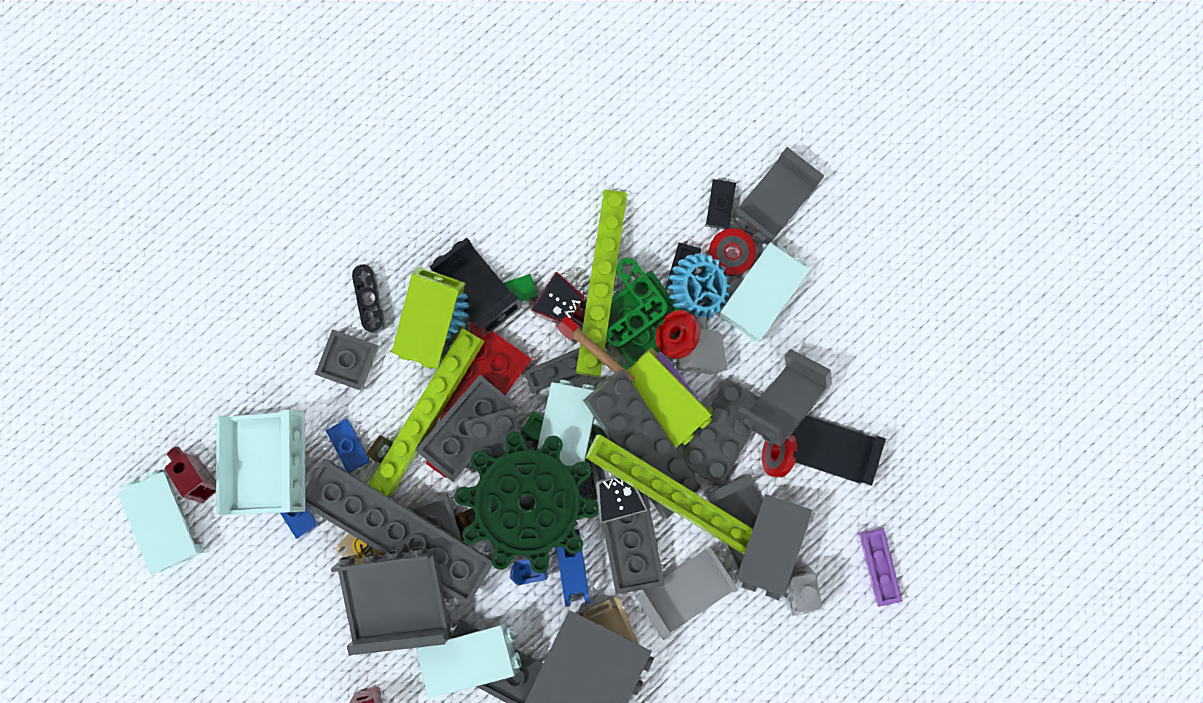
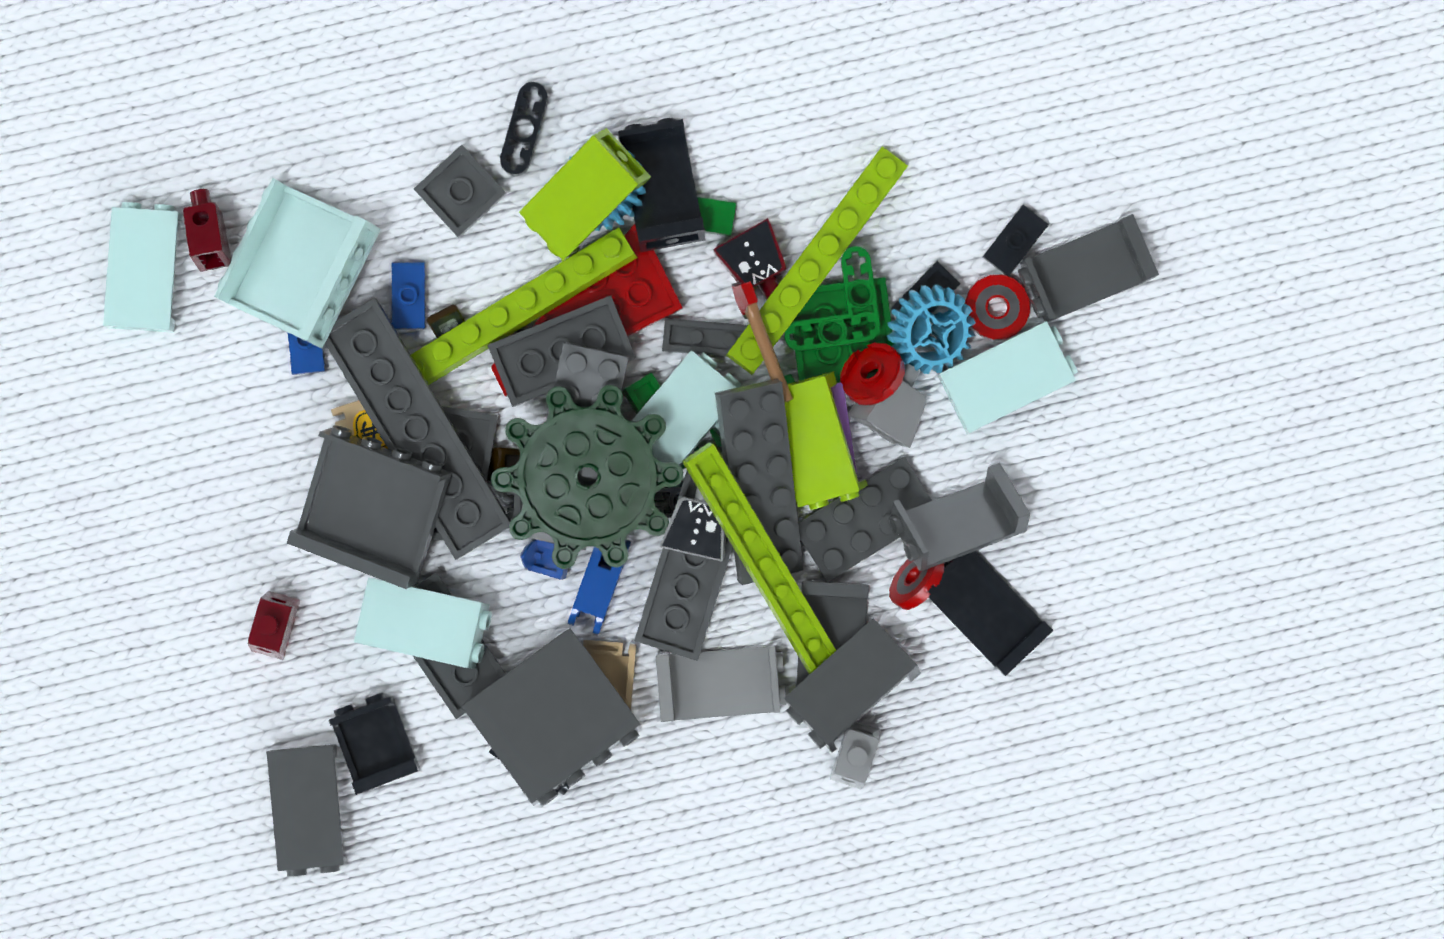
camera: 30 degrees right, 5 degrees up
medium lavender tile [858,528,903,607] -> none

